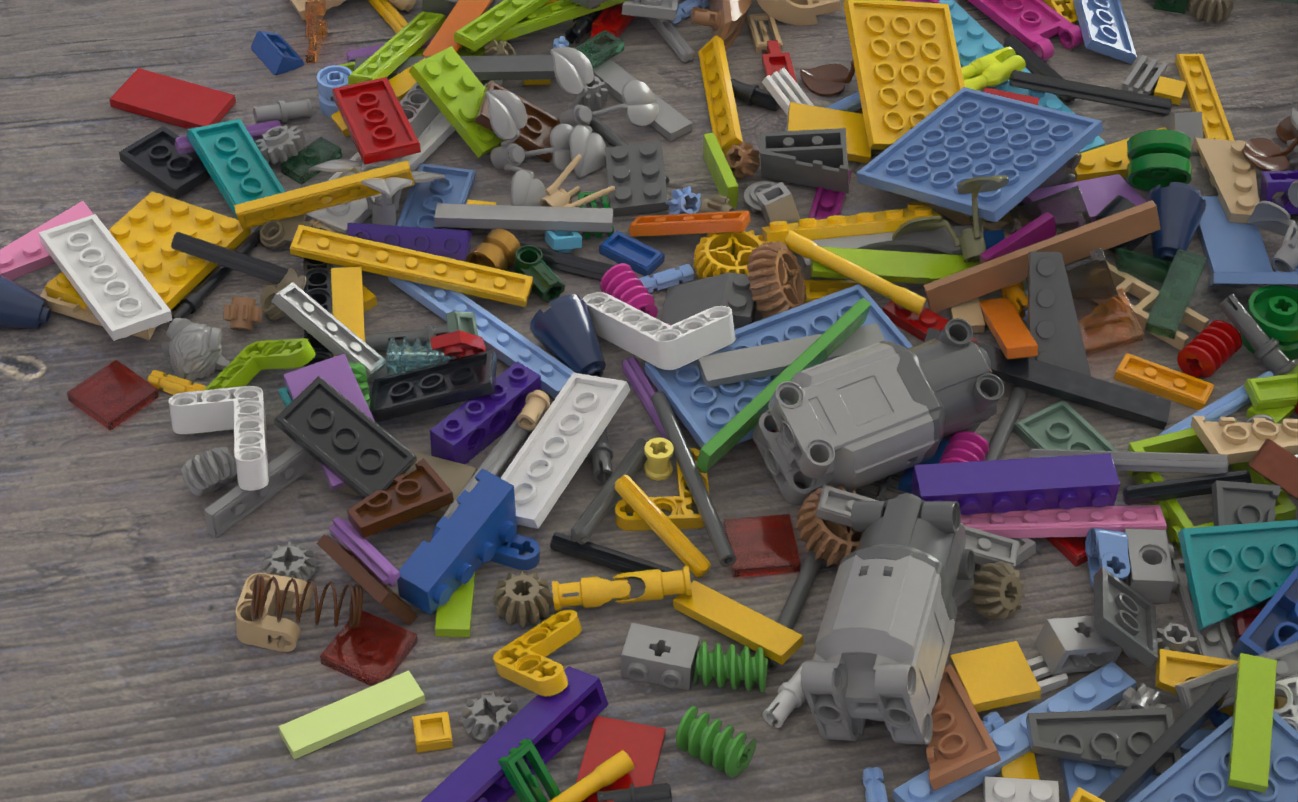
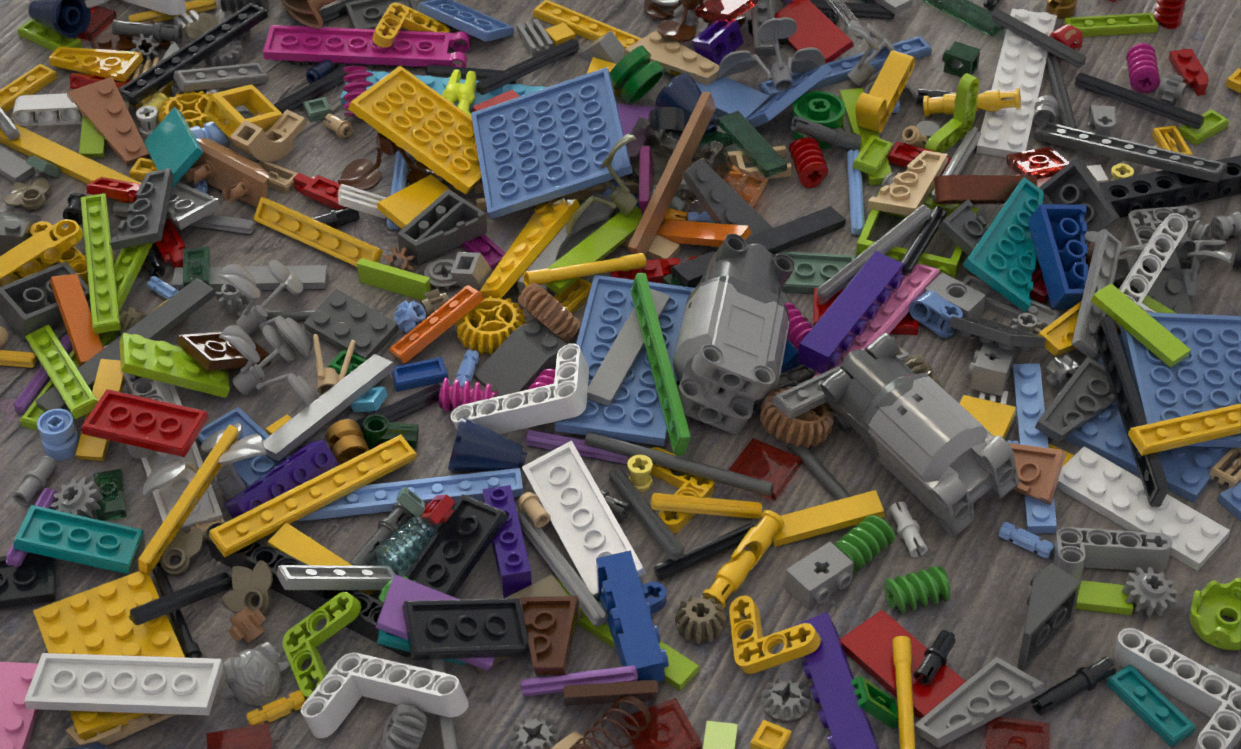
camera: 50 degrees left, 0 degrees up
light orange tile [1114,353,1215,410] -> none

